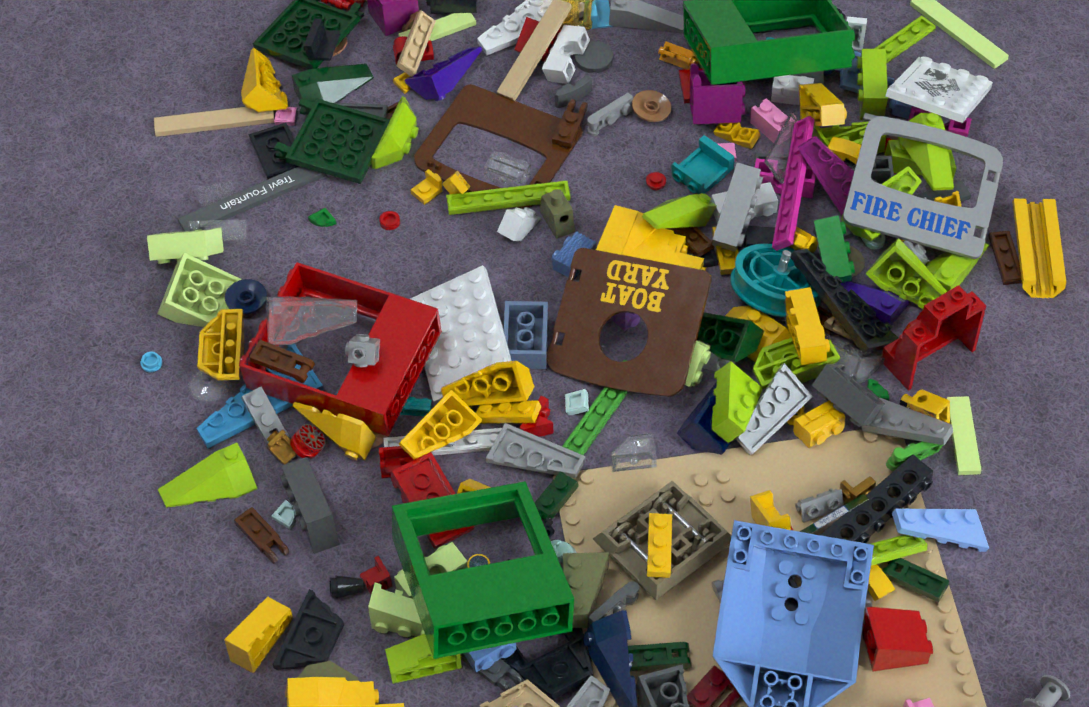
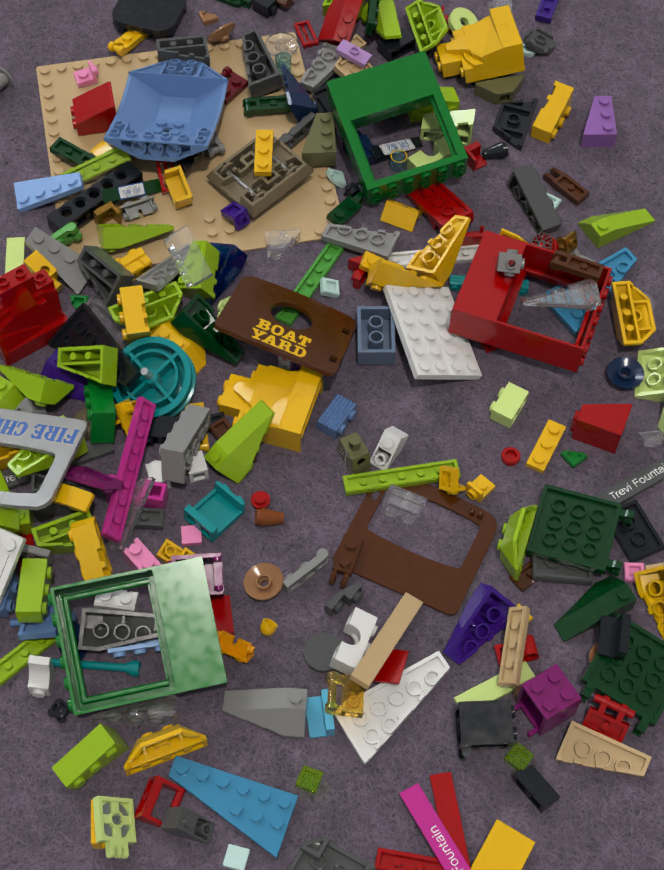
camera: 175 degrees right, 5 degrees up
none -> lime wedge [57,345,118,386]
none -> lime wedge [97,223,174,252]
none -> clear windscreen [164,225,213,288]
none -> dark purple bracket [220,201,251,231]
none -> dark orange cone [255,507,284,527]
none -> yellow hinge [260,618,278,636]
none -> yellowish green brick [489,382,529,428]
none -> yellow plate [526,419,566,474]
none -> red slope [570,404,633,454]
none -> medium lavender wedge [580,96,617,147]

